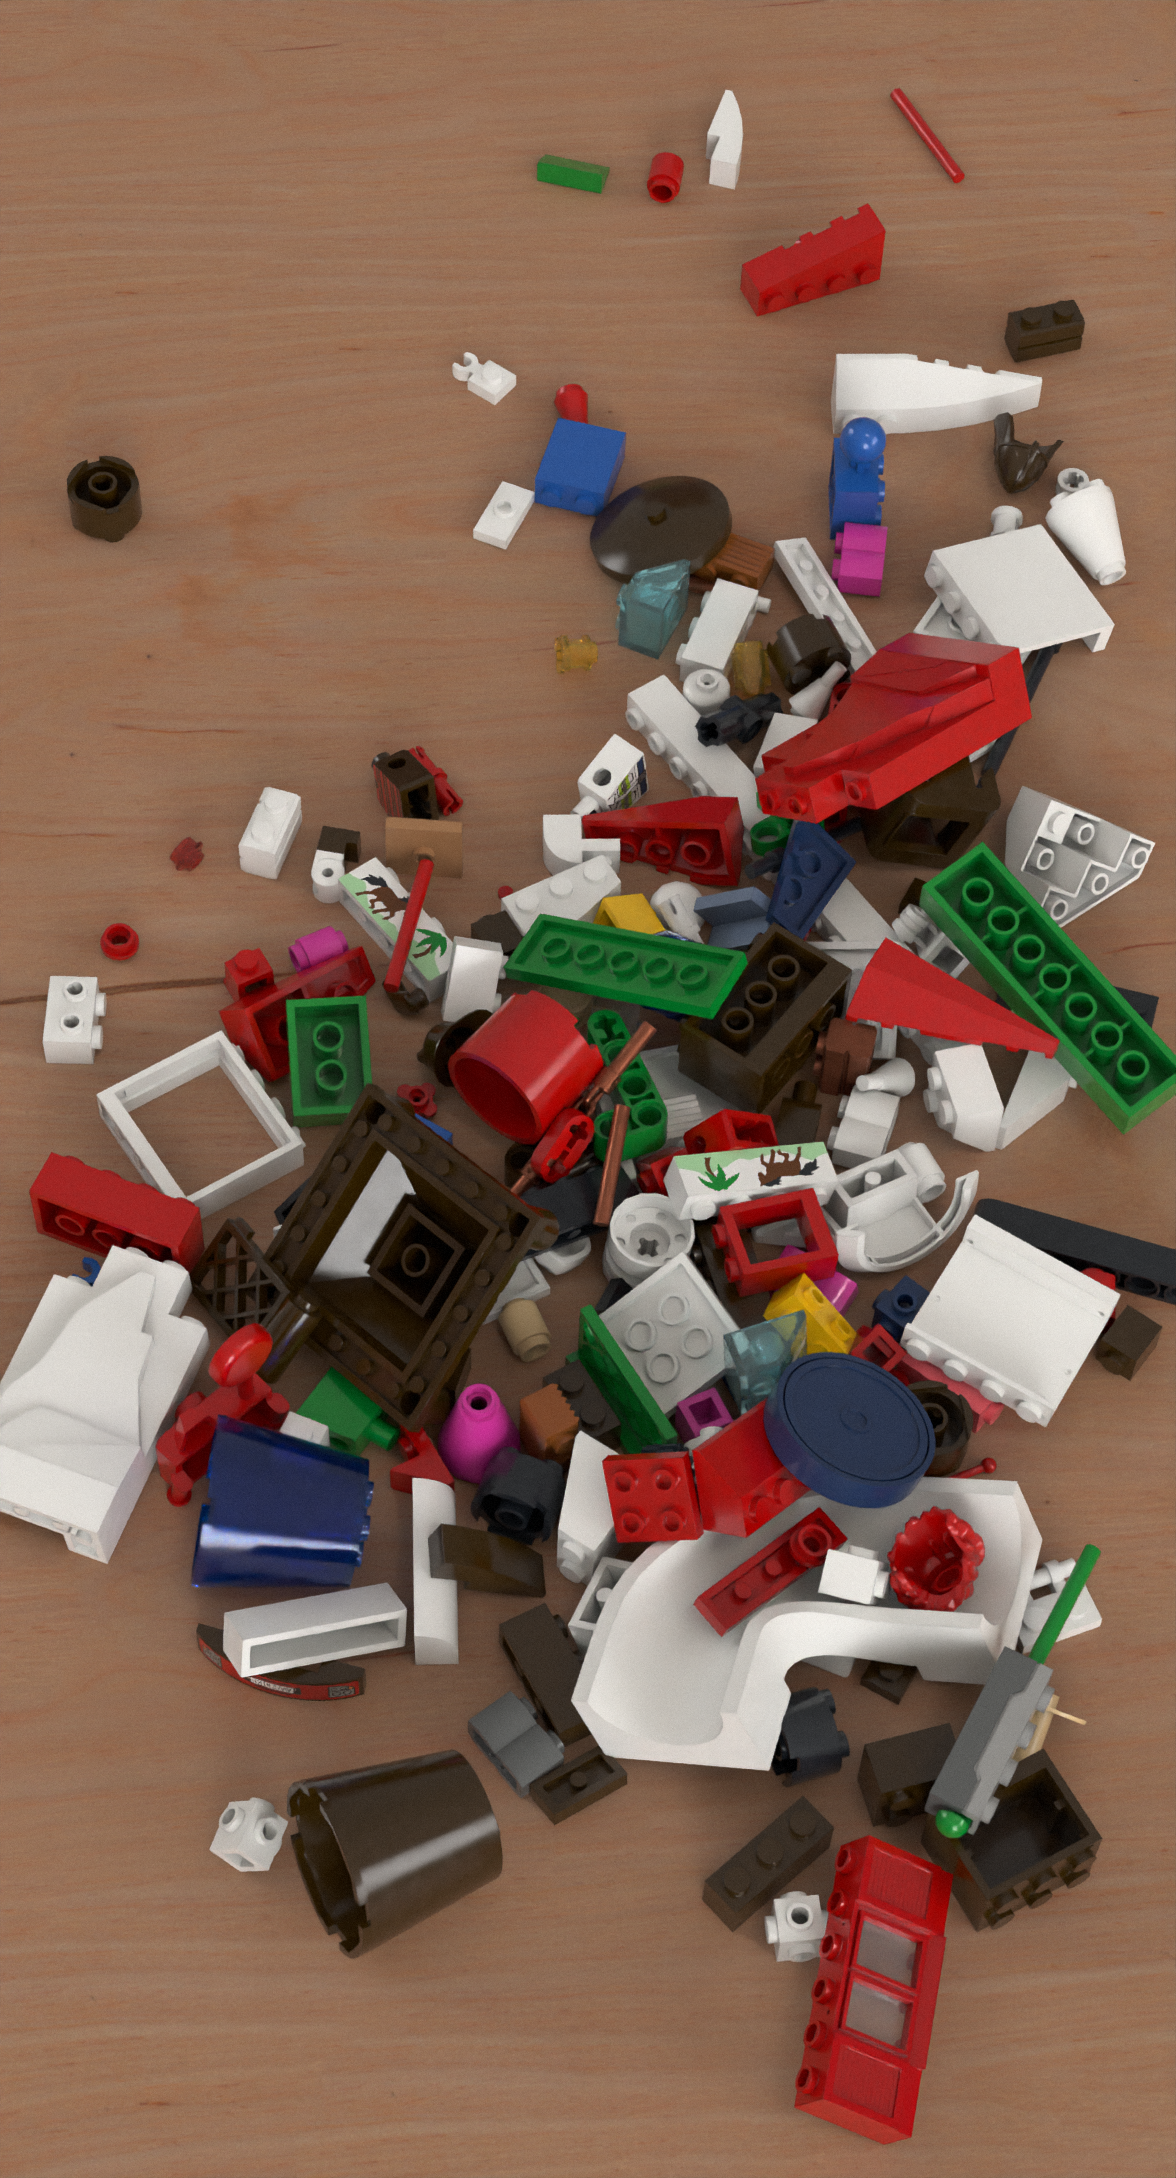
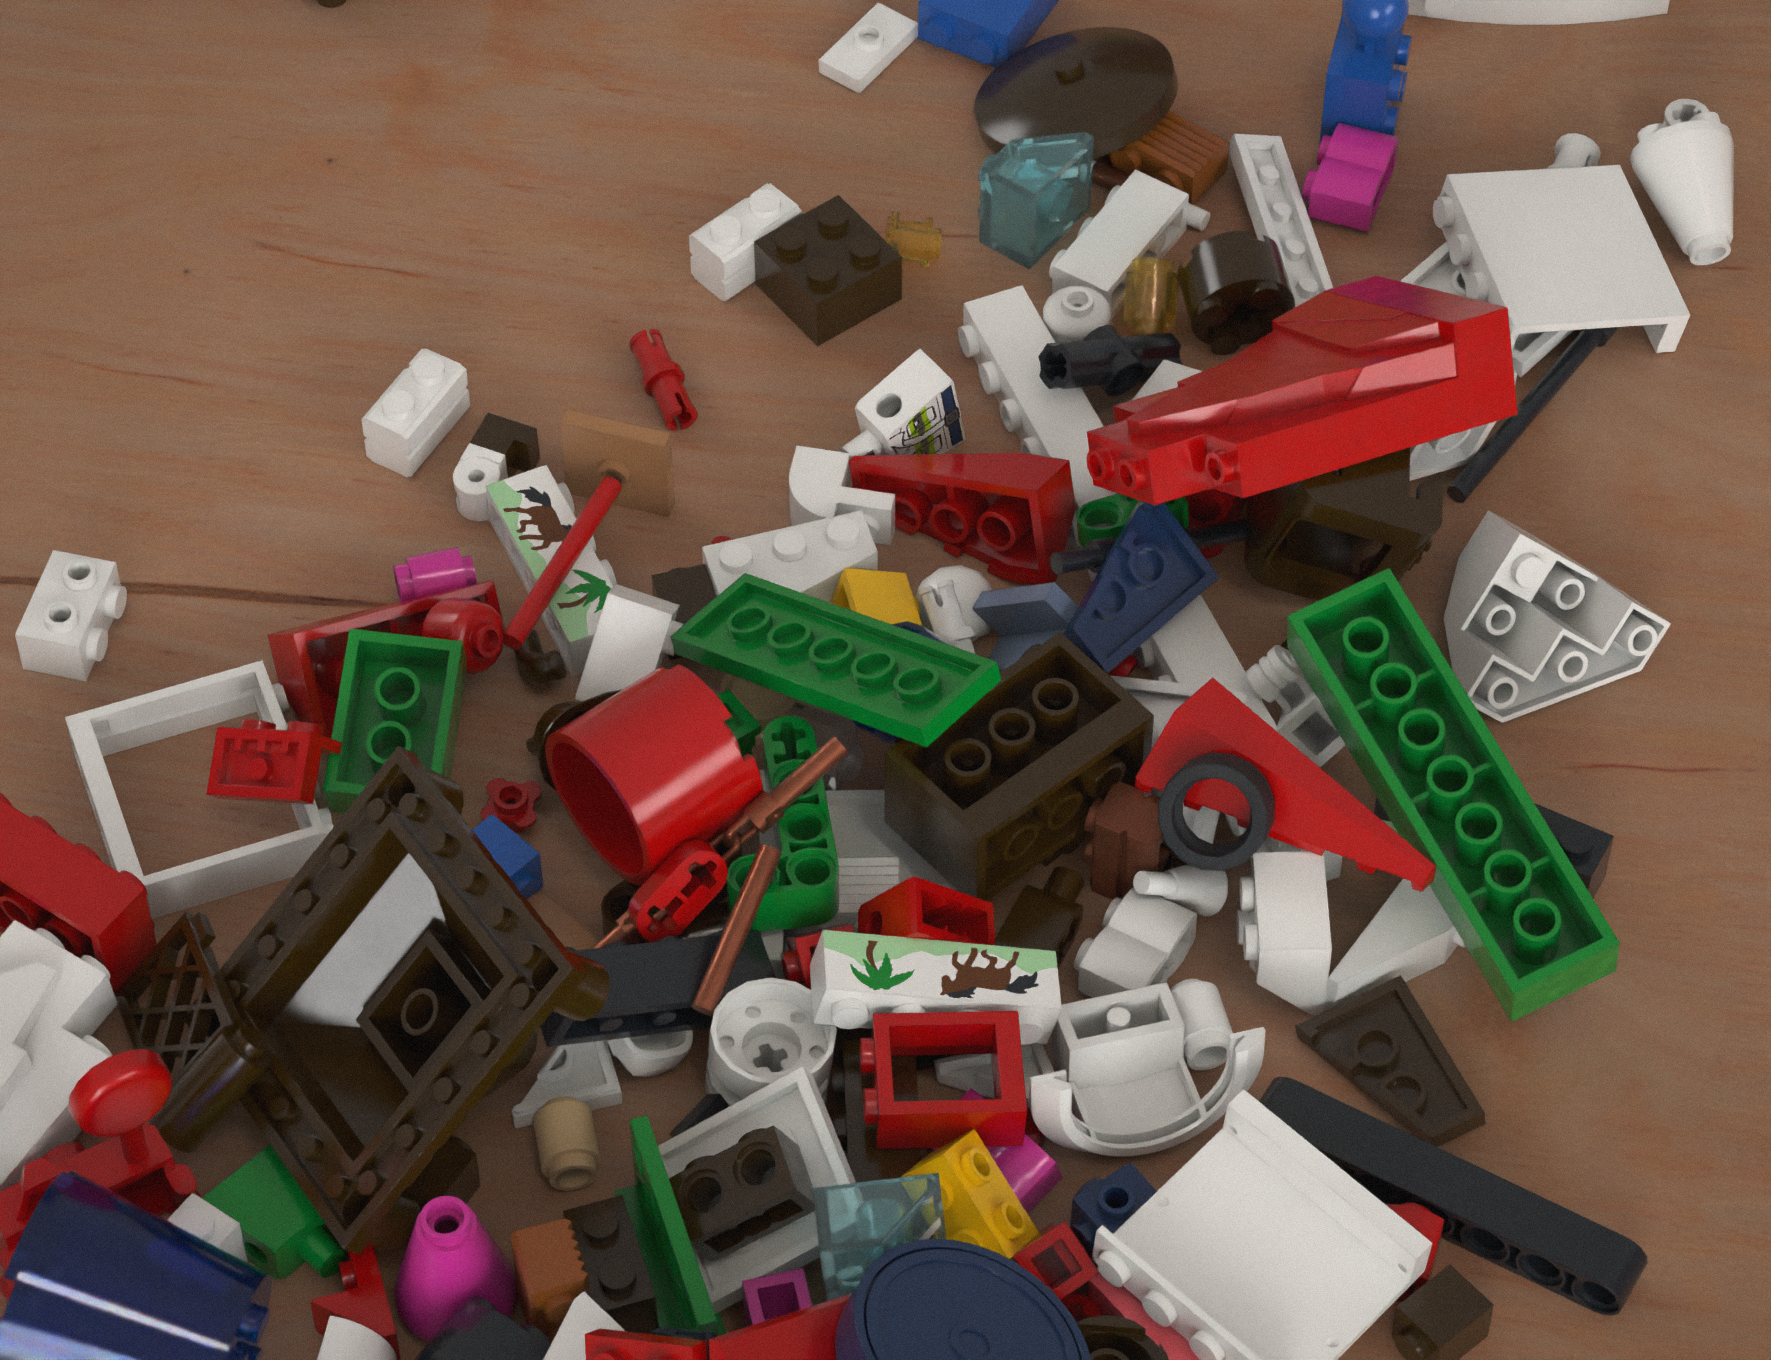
camera: 15 degrees right, 5 degrees down
red plate [100,923,139,961] -> none
clear red plate [169,837,205,872] -> none
red brick [223,948,274,1002] -> none
dark brown torso [371,750,439,820] -> none
white cone [789,661,847,720] -> none
dark brown helmet [993,412,1064,494] -> none
none -> red bracket [206,719,342,804]
none -> red head [421,597,504,674]
none -> dark brown brick [669,1125,820,1262]
none -> white brick [689,183,802,301]
none -> dark brown brick [754,195,902,346]
none -> black tyre [1158,752,1275,871]
none -> dark brown wing [1295,975,1486,1147]

